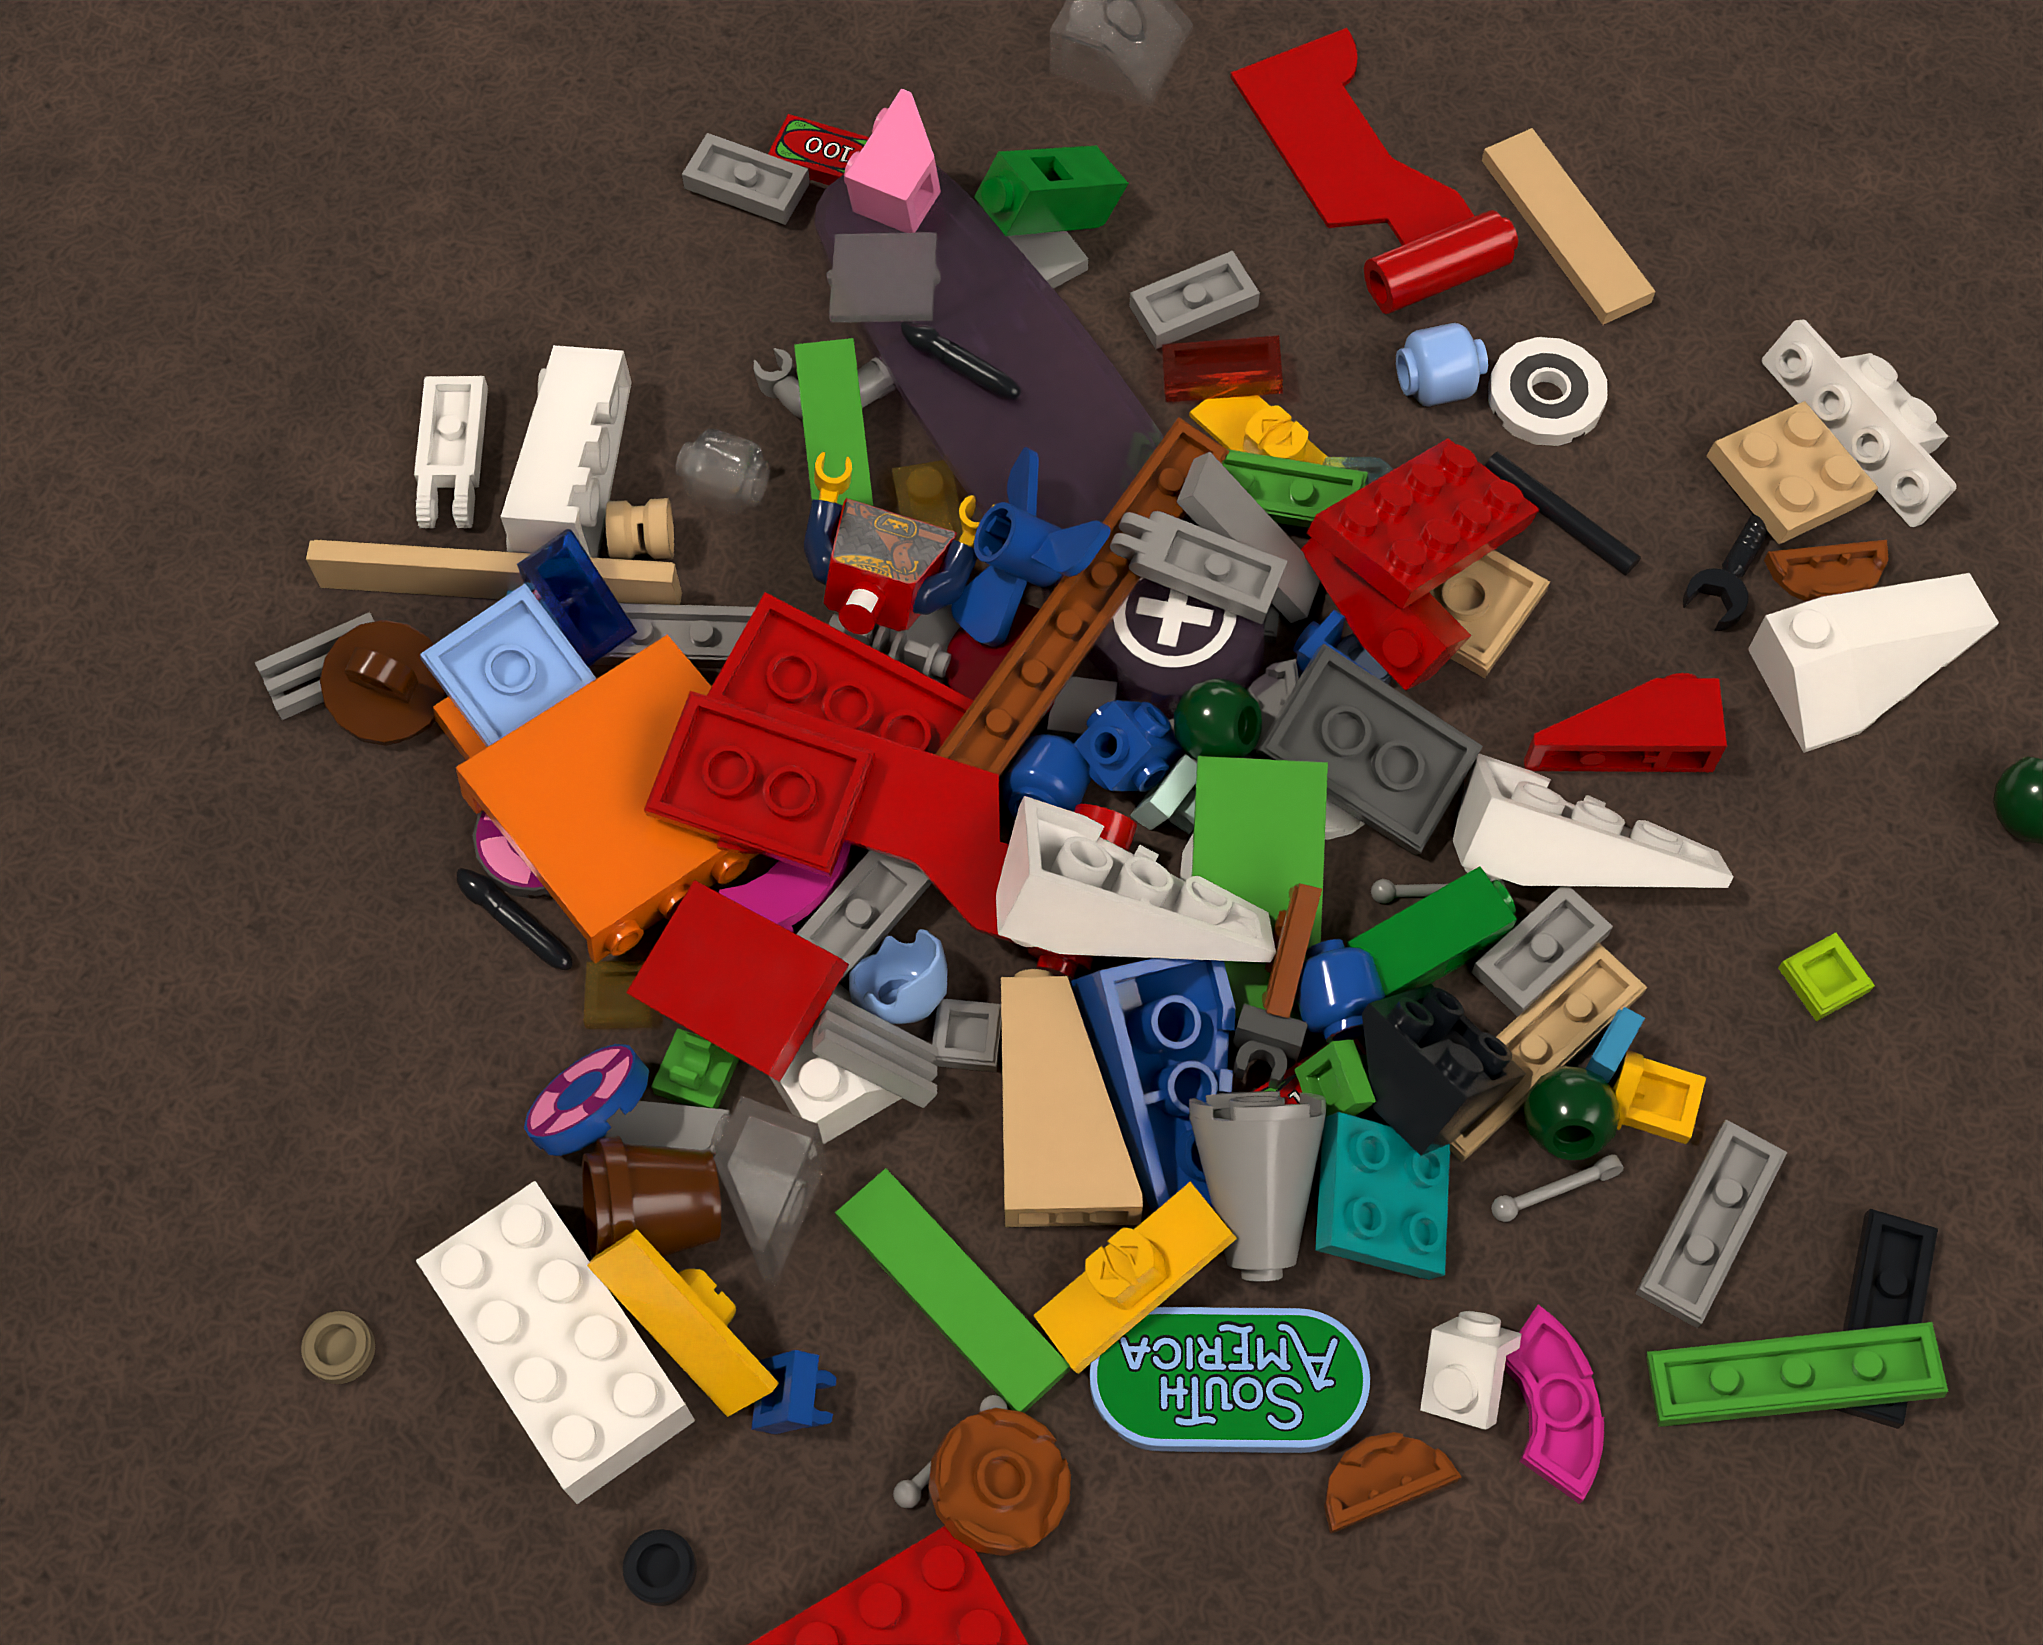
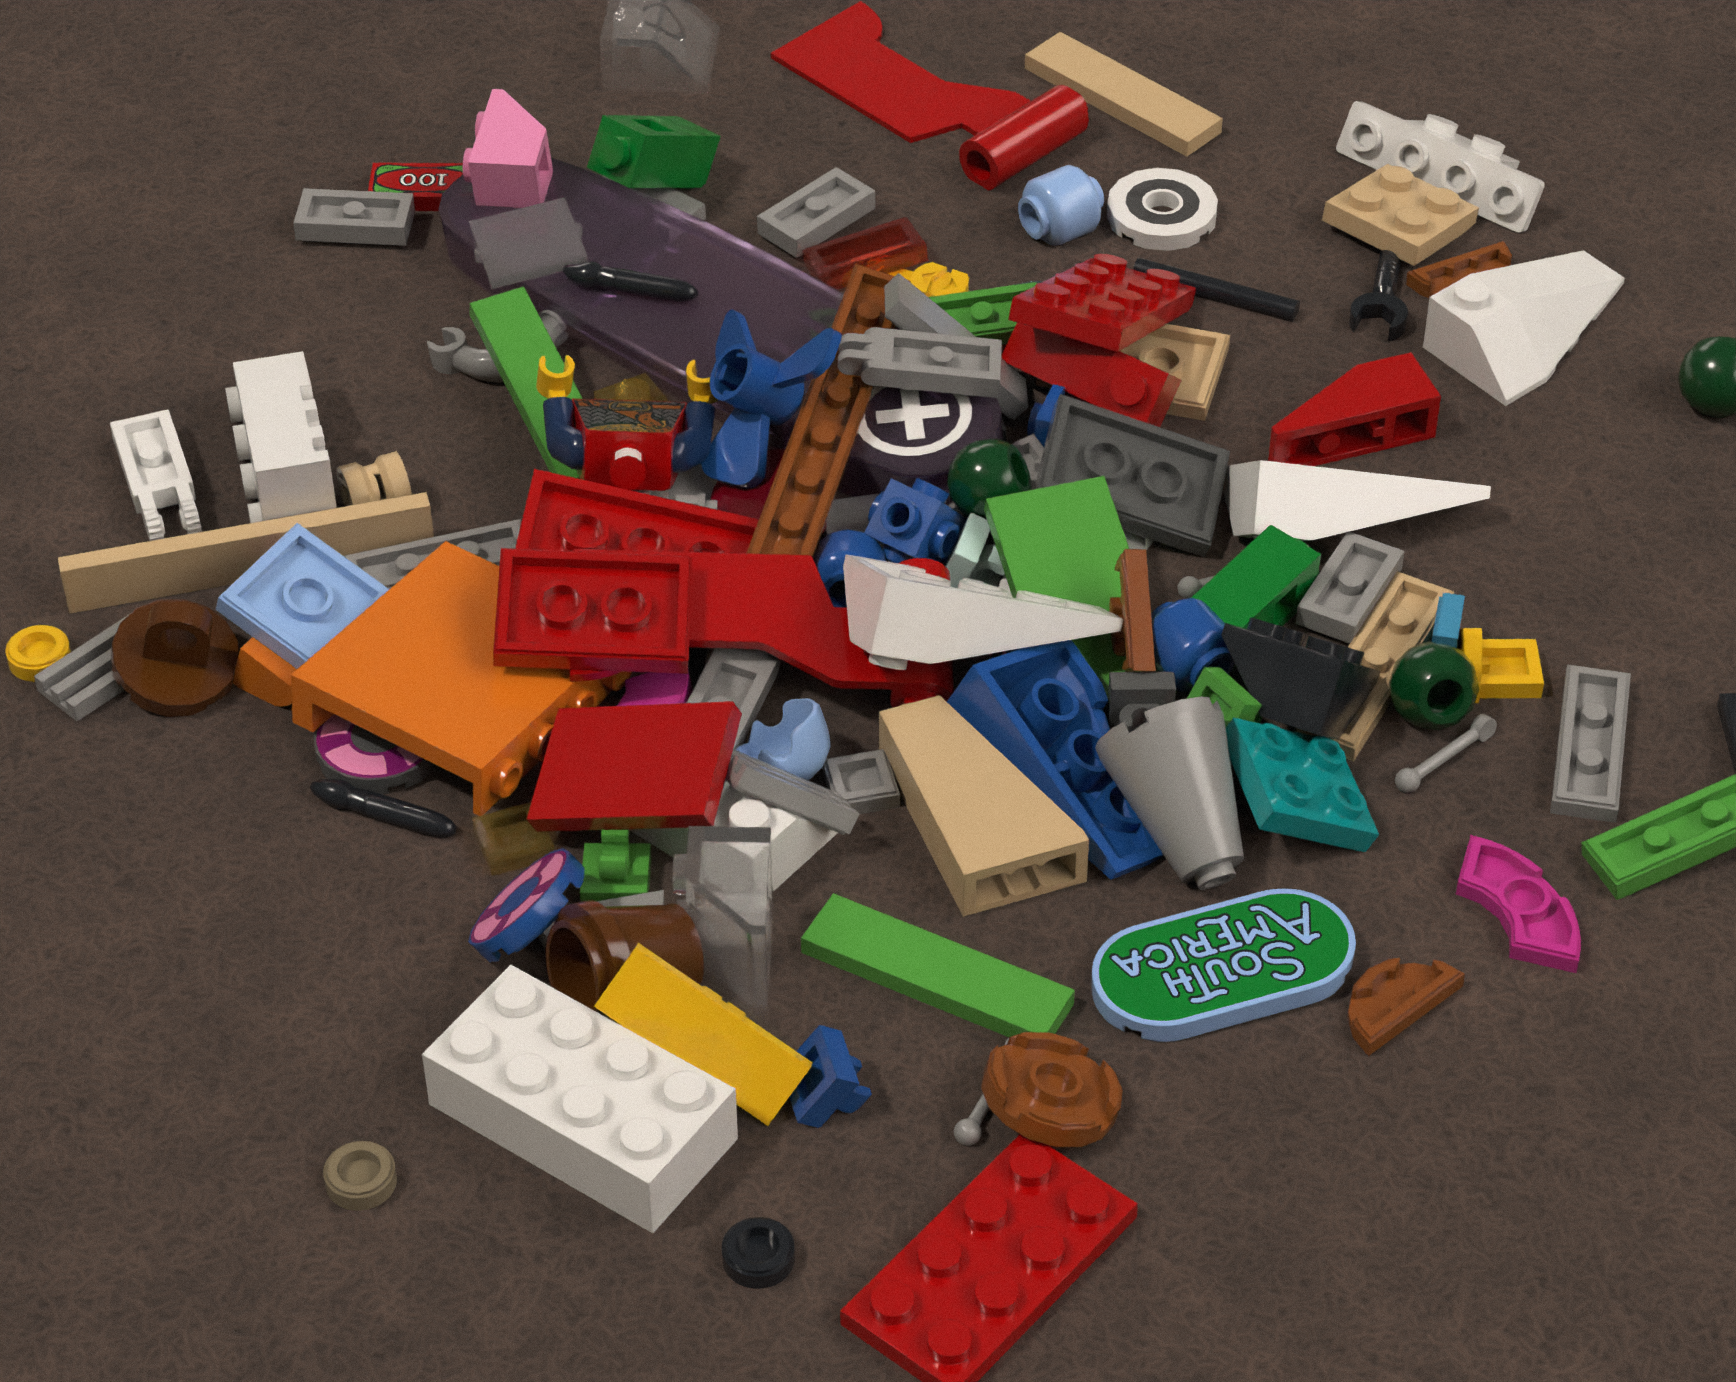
camera: 20 degrees left, 20 degrees down
clear blue slope [517,529,637,667] -> none
clear head [676,428,770,515] -> none
yellow piece [1033,1182,1237,1374] -> none
white bracket [1420,1311,1521,1430] -> none
lime tile [1778,933,1875,1021] -> none
none -> yellow tile [5,625,71,682]

